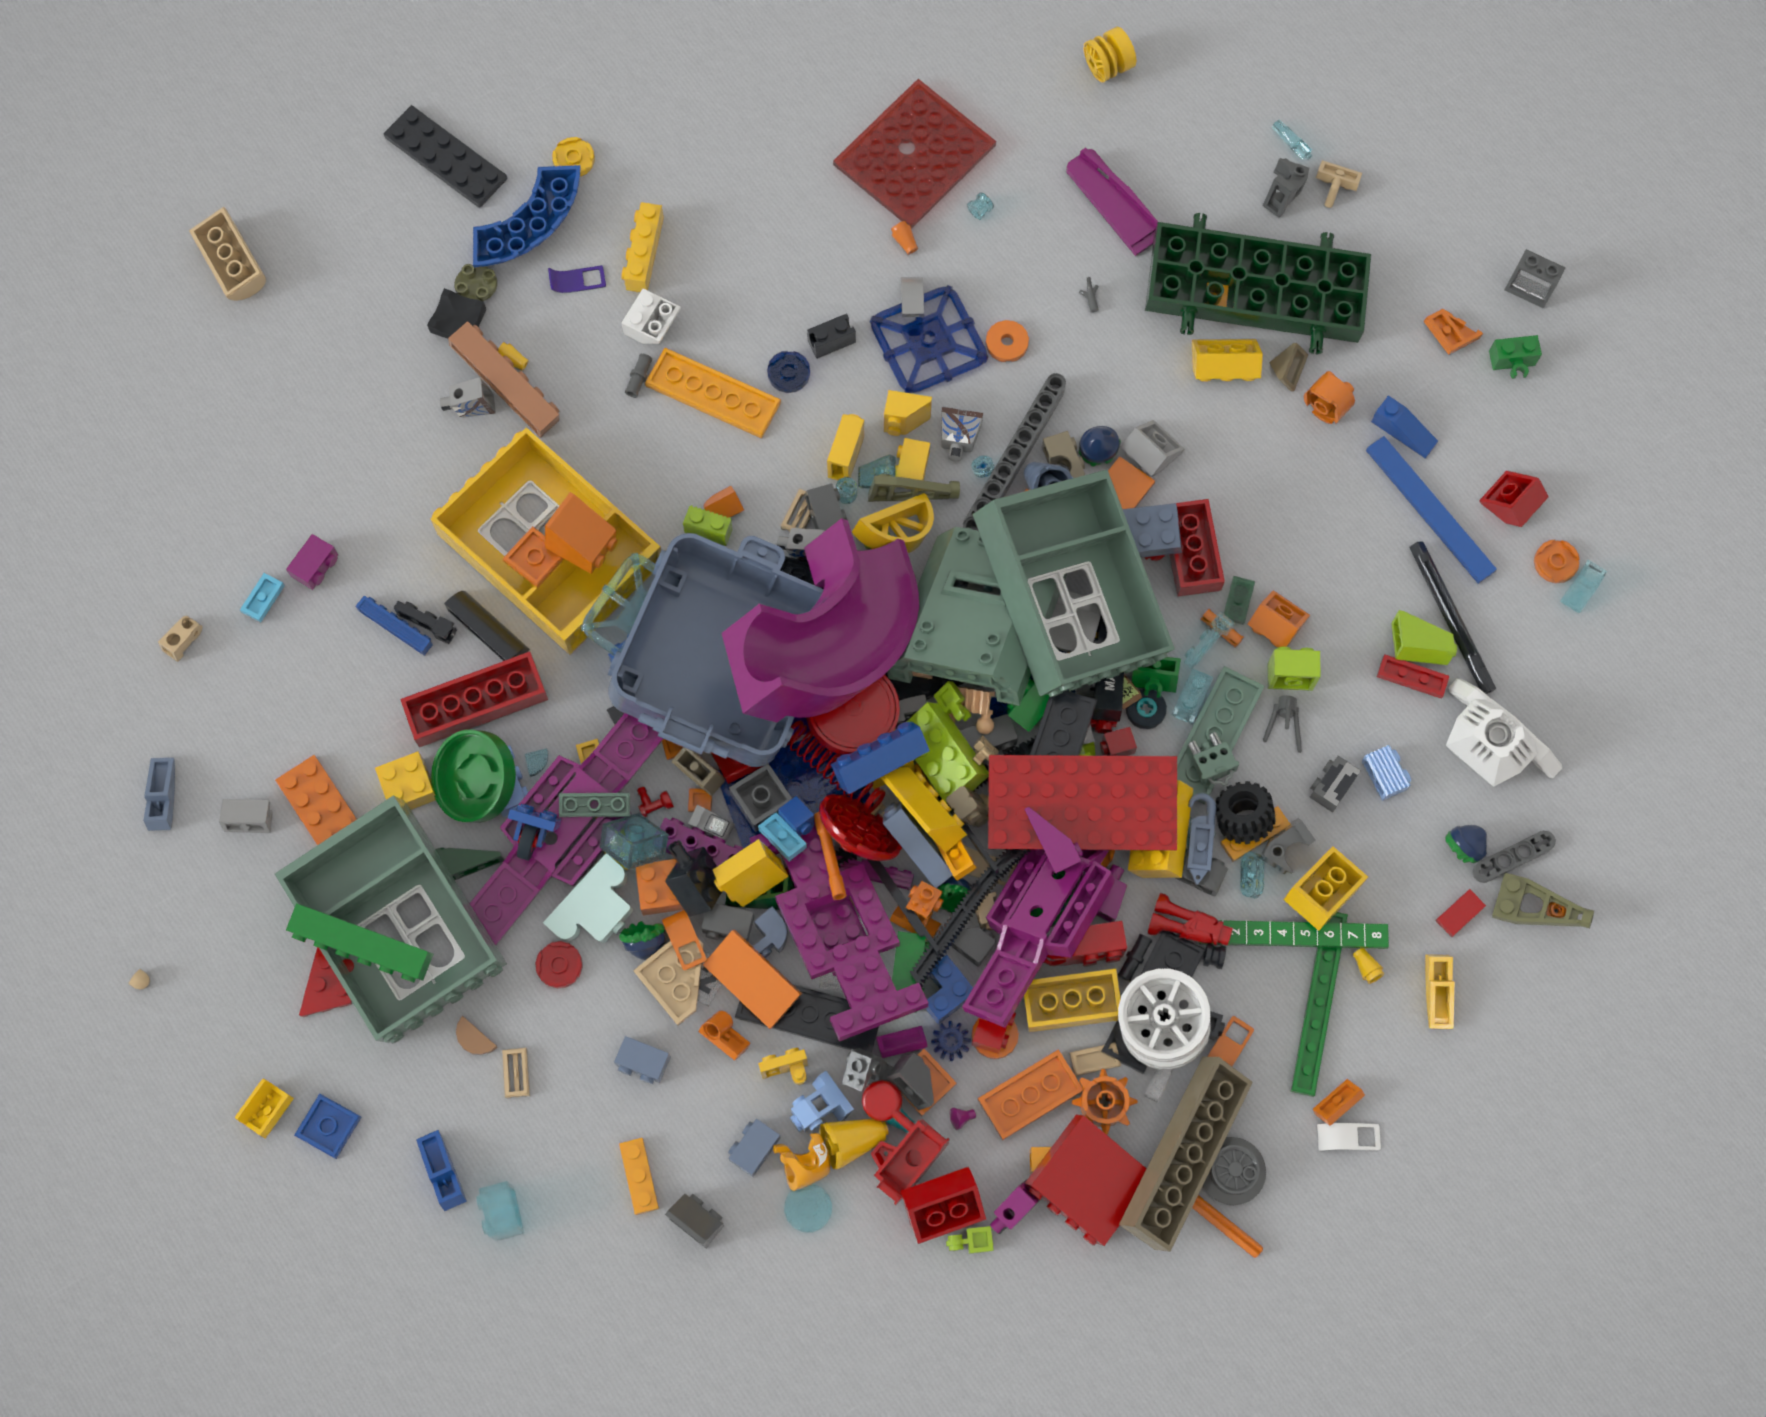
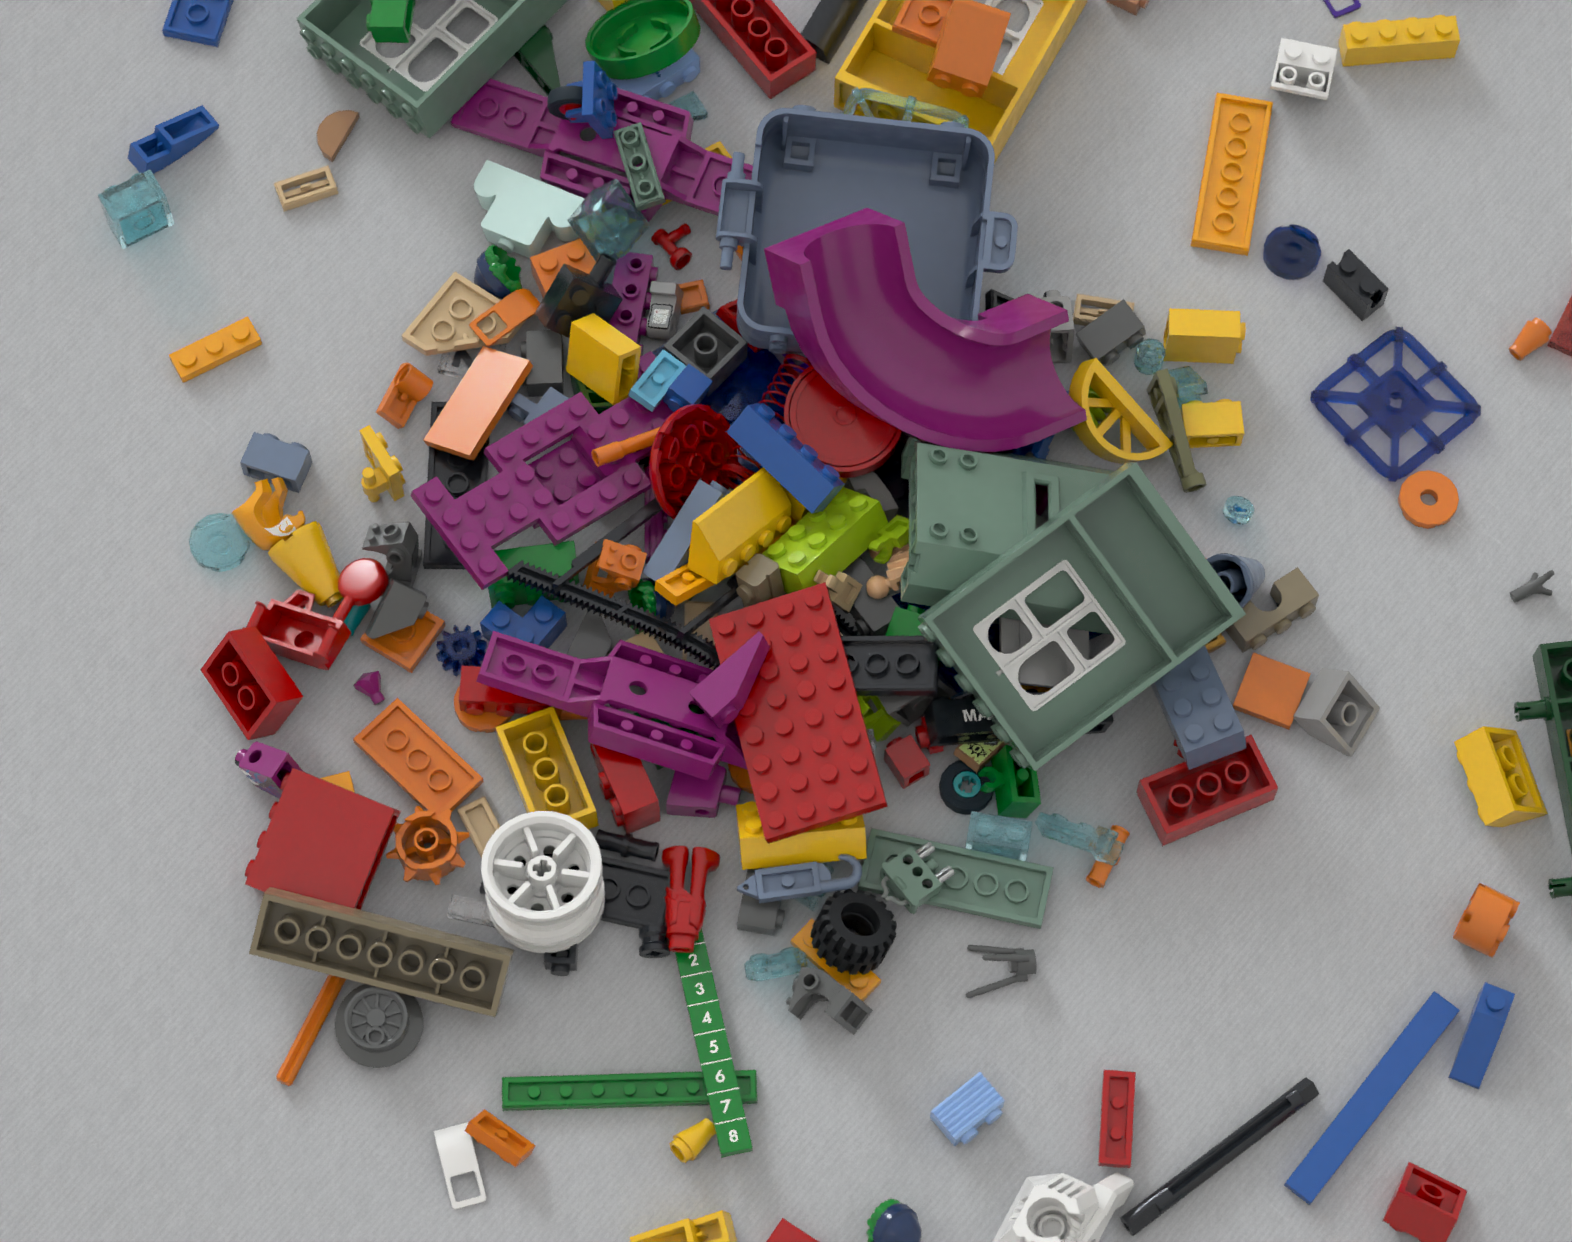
camera: 75 degrees right, 5 degrees down
red tile [535,941,583,989] -> none
sand blue brick [614,1036,671,1084] -> none
dark grey pin [625,353,652,398] -> none
dark grey slope [665,1194,724,1249] -> none
dark tan brick [672,747,725,796] -> none
lime brick [683,505,733,546] -> none
orange brick [704,486,744,518] -> none
light blue tile [790,1071,854,1133] -> none
magenta tile [876,1026,928,1059] -> none
yellow slope [884,390,932,436] -> none
light grey brick [901,277,924,317] -> none
torso [941,407,983,461] -> none
lime plate [946,1226,994,1254] -> none
dark grey beam [962,373,1066,531] -> none
dark blue hair [1078,426,1121,467] -> none
orange piece [1207,1016,1254,1066] -> none
clear green plate [1222,576,1255,625] -> none
orange slope [1247,590,1310,647] -> none
lime brick [1267,647,1321,691] -> none
dark tan slope [1269,343,1308,391] -> none
yellow brick [1283,846,1368,931] -> none
brick [1310,756,1361,813] -> none
lime slope [1391,610,1457,665] -> none

